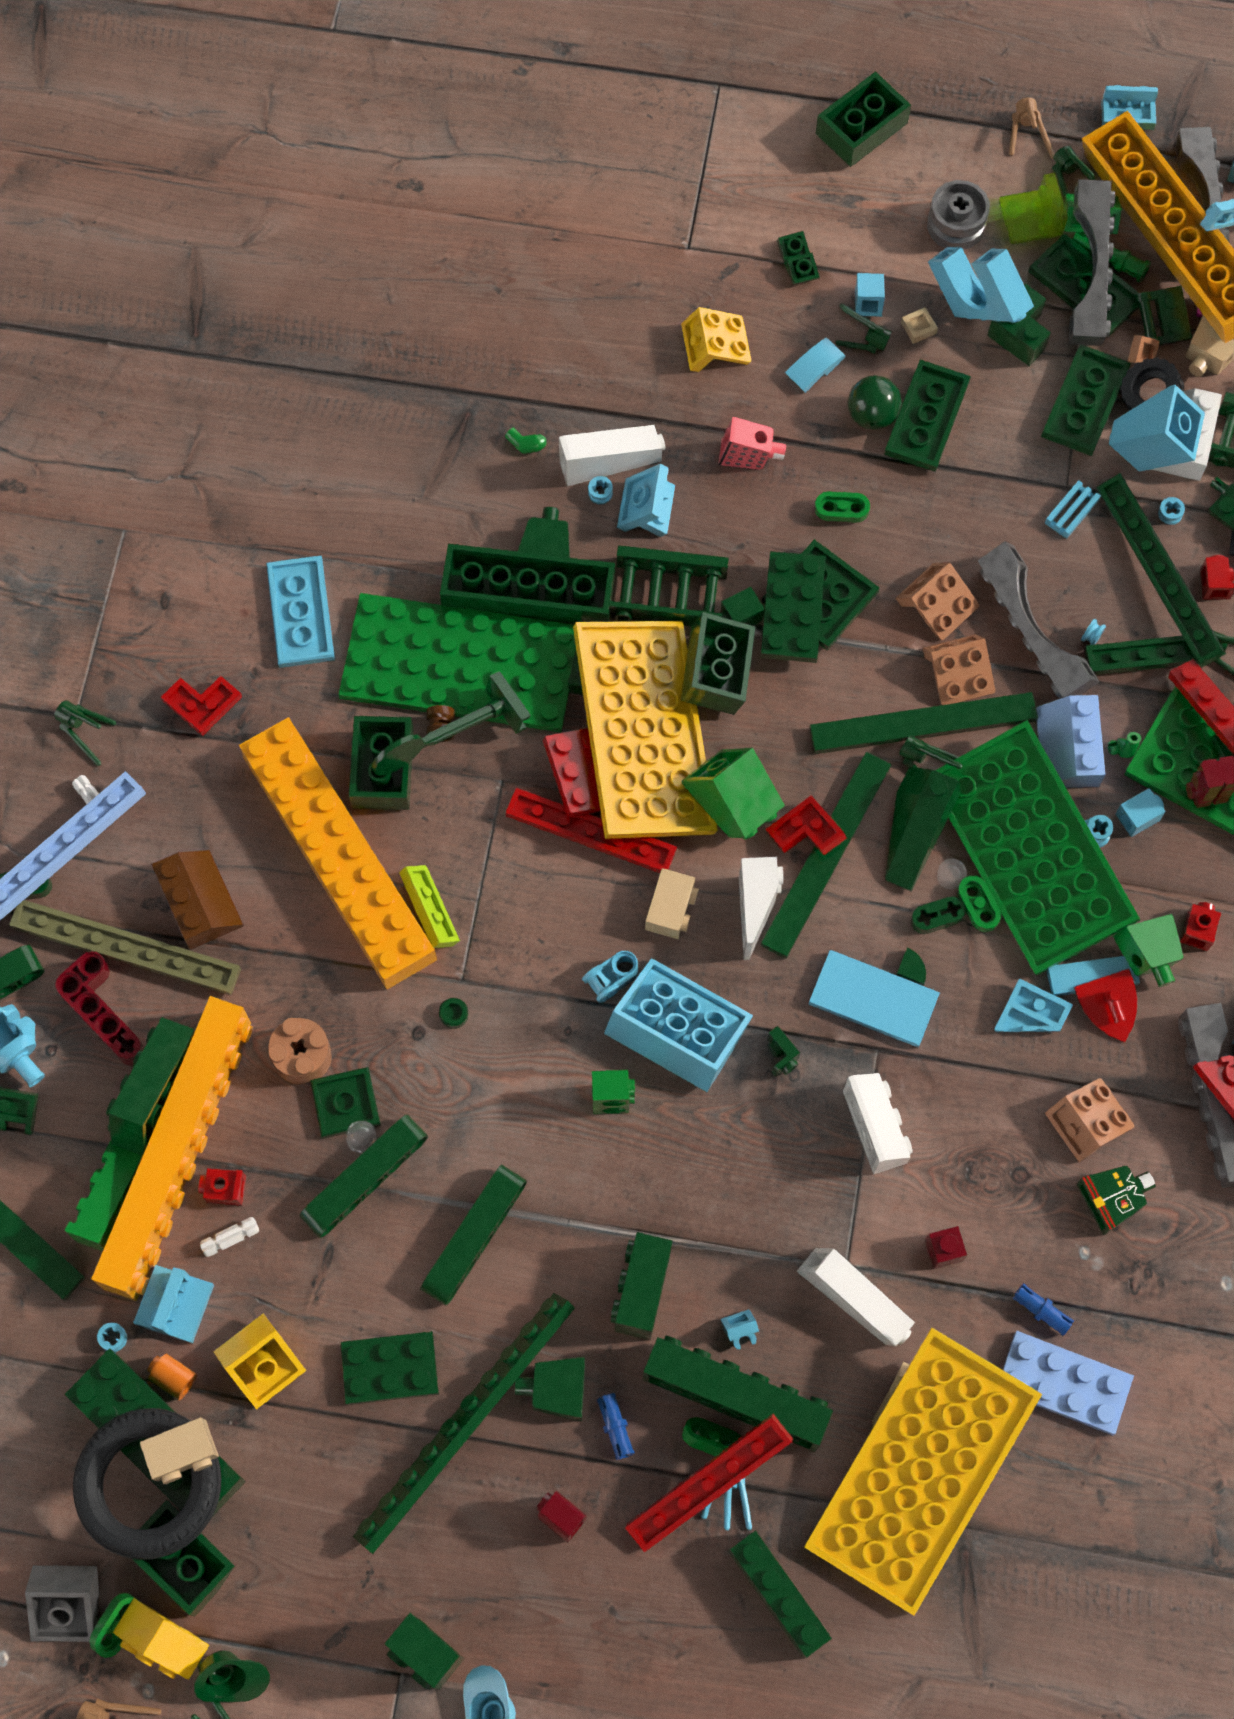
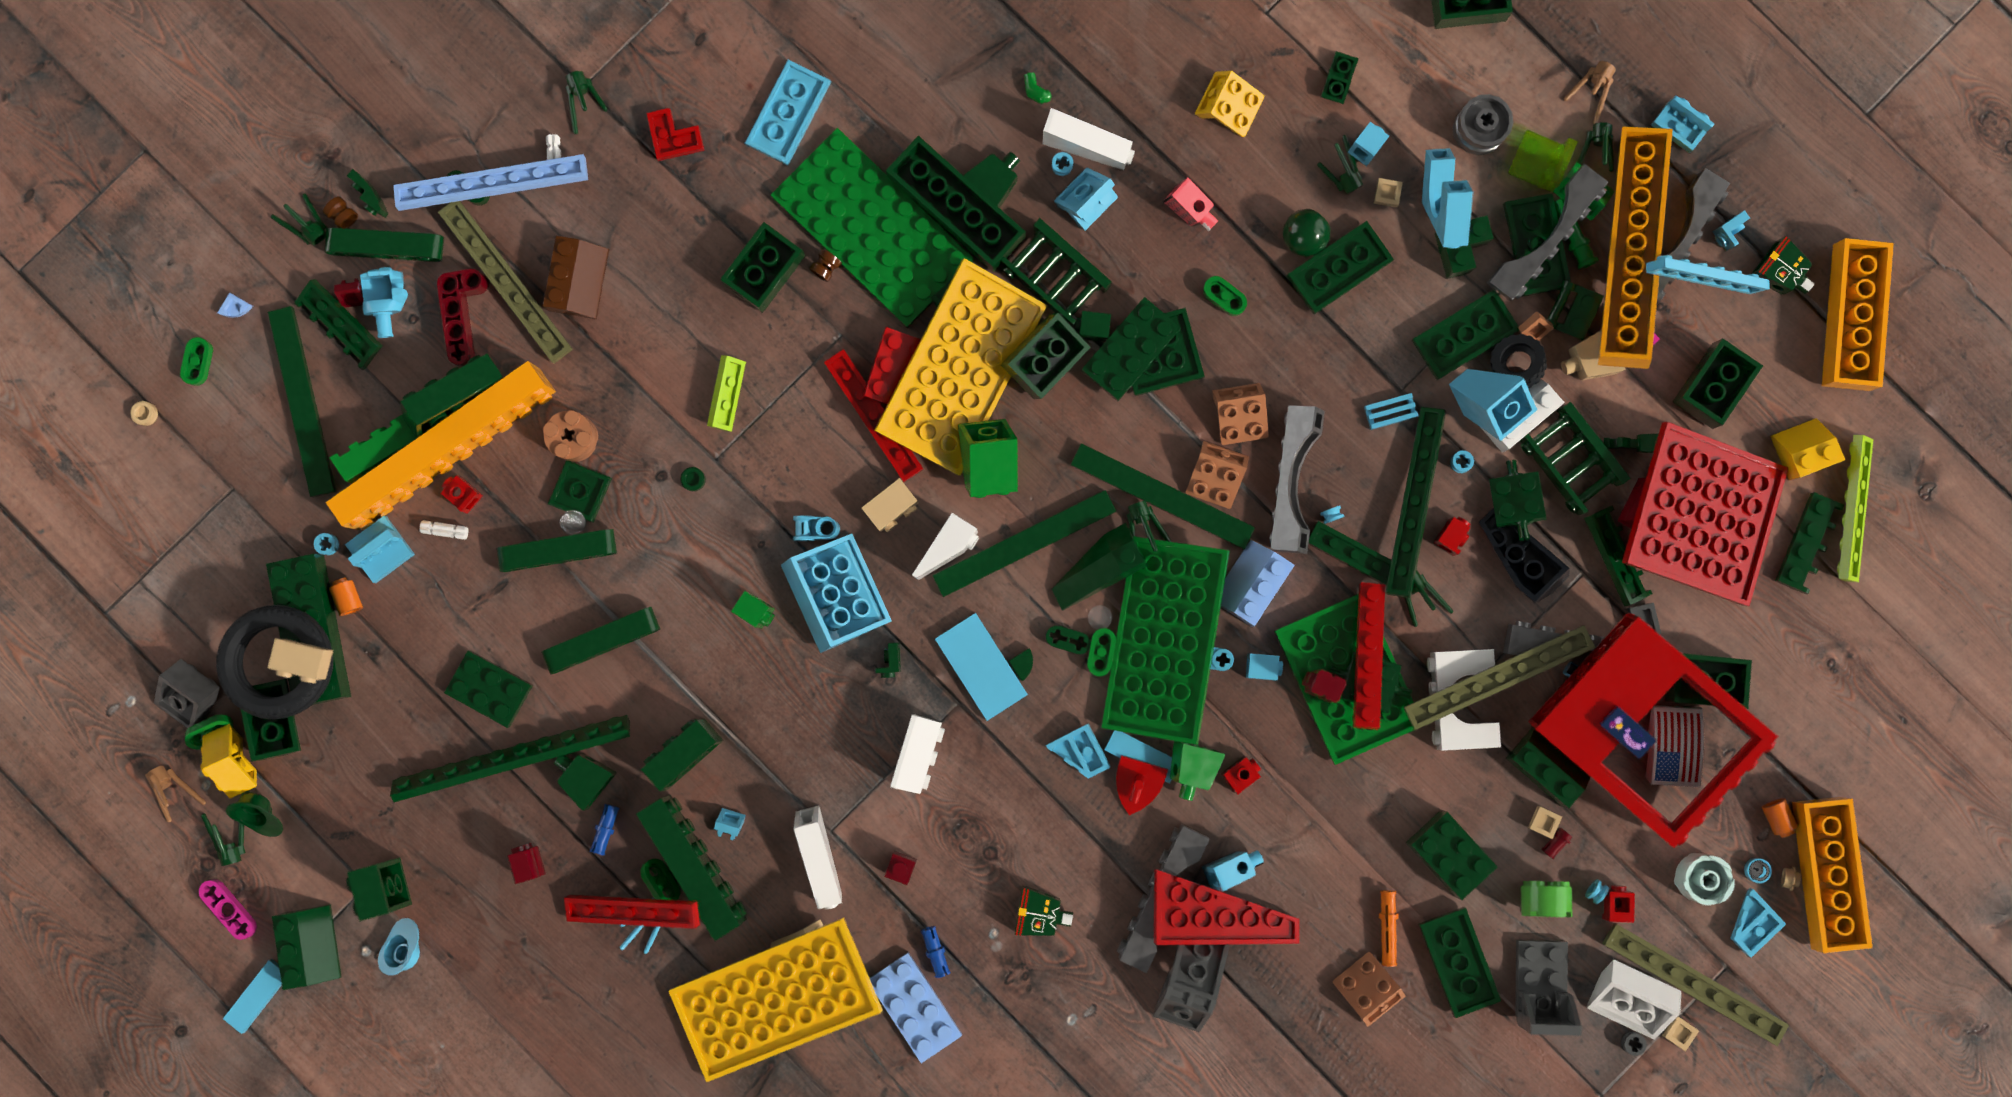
camera: 40 degrees right, 15 degrees up
yellow slope [213,1313,306,1410] -> none
light orange brick [239,717,437,990] -> none
dark green piece [372,671,531,775] -> none
dark green brick [728,1530,832,1659] -> none
red plate [765,795,847,855] -> none
medium azure slope [785,337,846,393] -> none
nougat bracket [1045,1078,1135,1163] -> none
green arm [1108,732,1141,758] -> none

